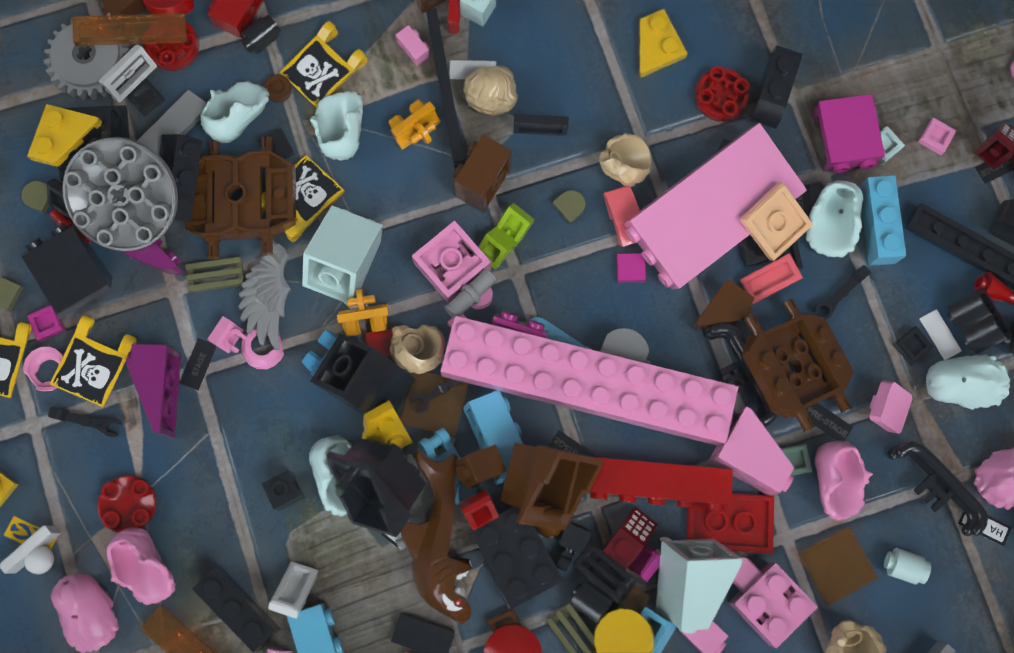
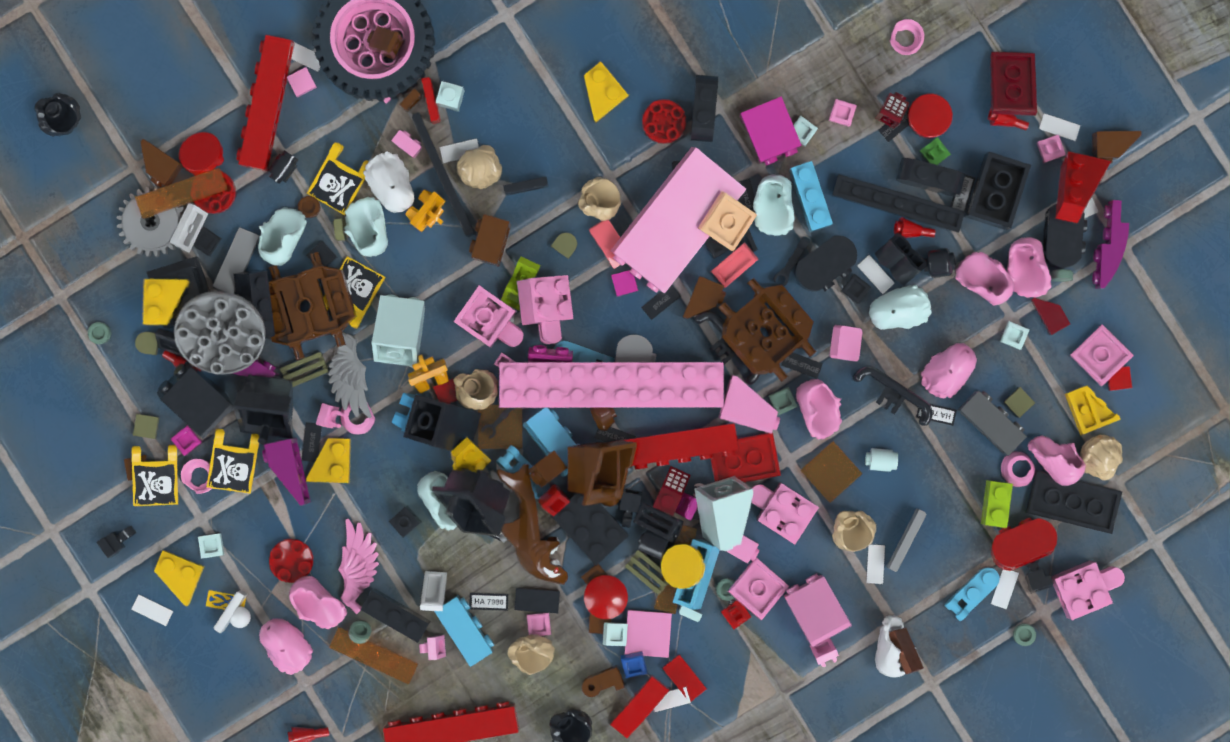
camera: 15 degrees left, 10 degrees up
black piece [48,406,122,438] -> none
light grey pin [444,269,497,319] -> none
none -> light aqua tile [198,533,225,559]
none -> black piece [234,375,293,445]
none -> yellow wing [306,438,351,483]
none -> olive tile [333,218,346,241]
none -> bright pink animal [338,519,379,614]
none -> sand green tile [348,621,372,644]
none -> white piece [363,151,414,213]
none -> sticker [470,593,508,611]
none -> bright pink brick [517,275,573,344]
none -> reddish brown cone [590,407,617,431]
none -> black sticker [641,285,681,320]
none -> black brick [794,235,857,292]

